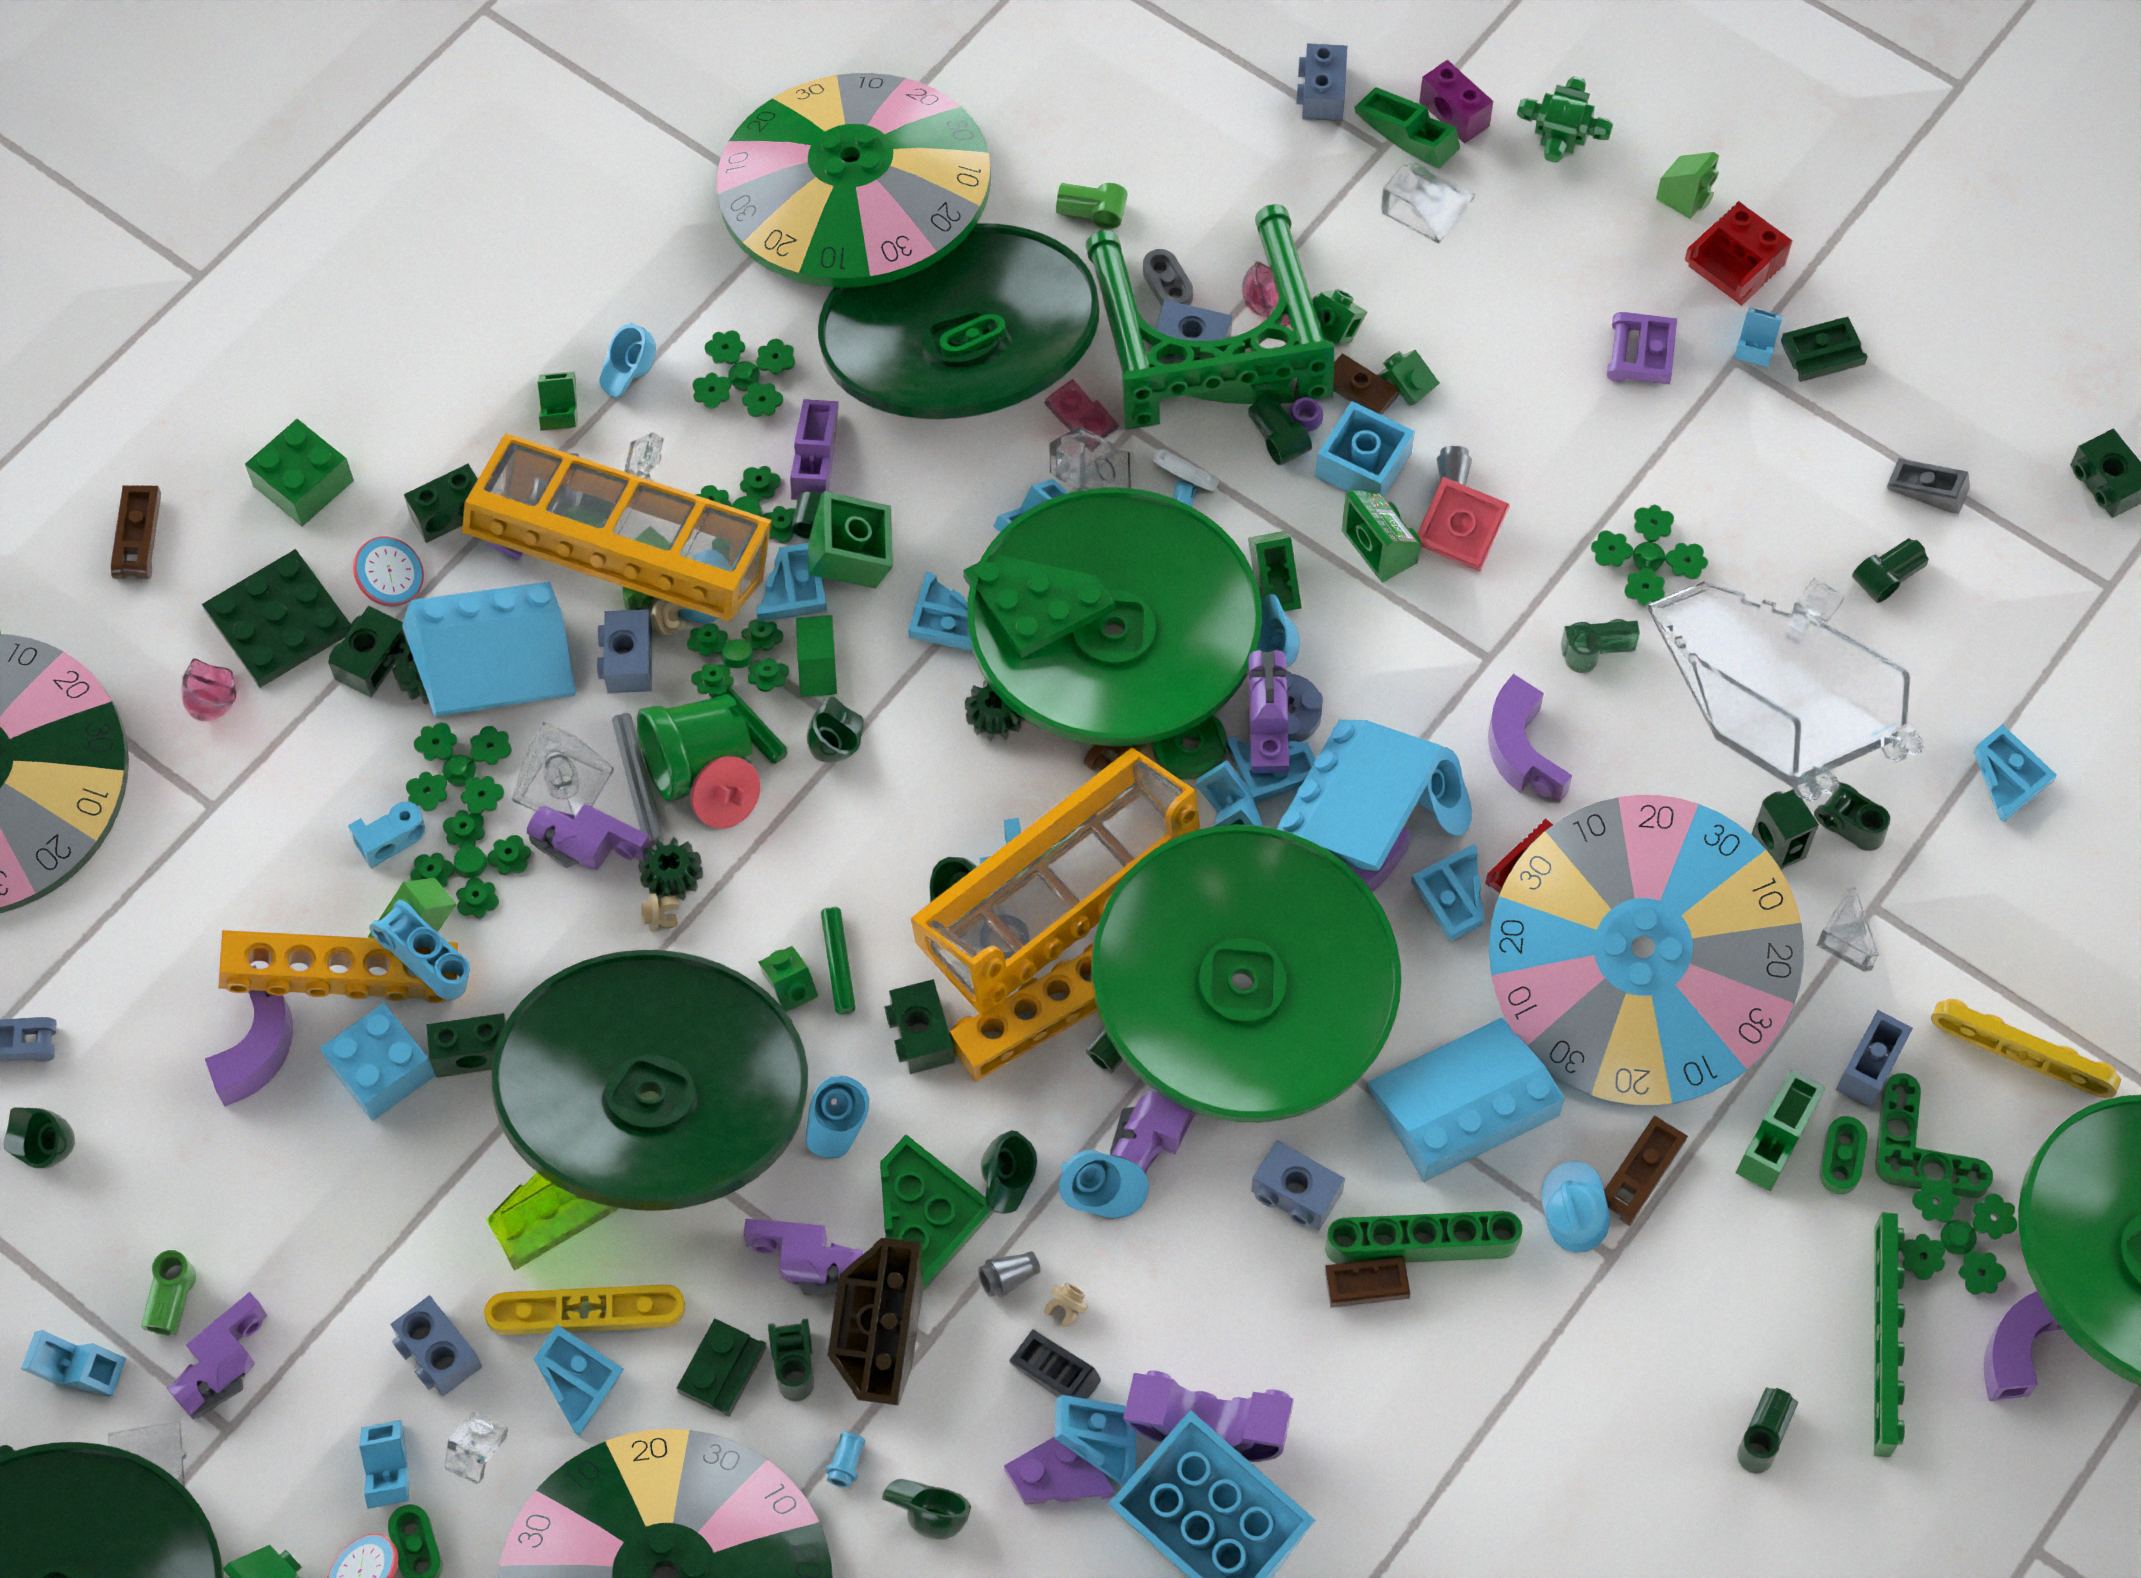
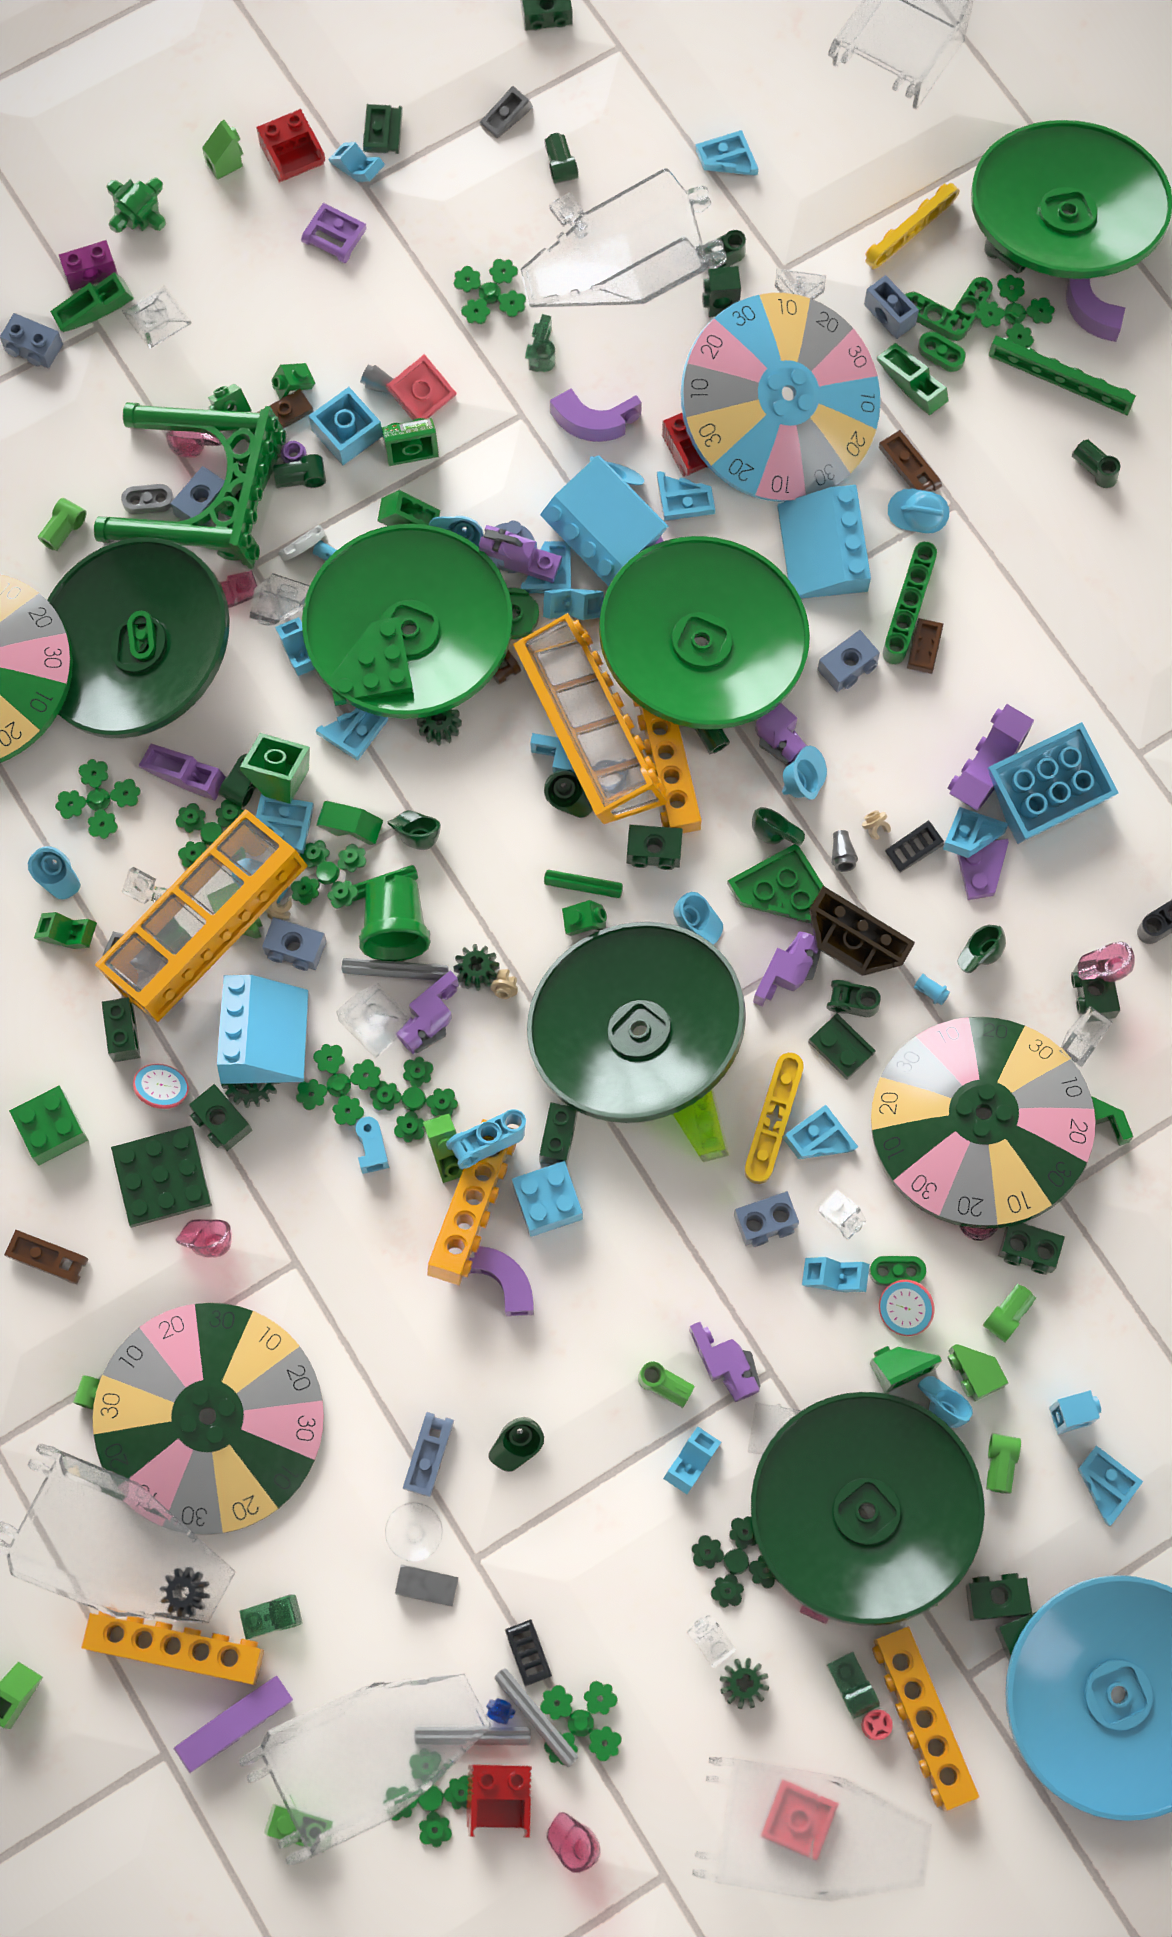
camera: 70 degrees left, 10 degrees up
coral piece [691,756,760,828] -> none

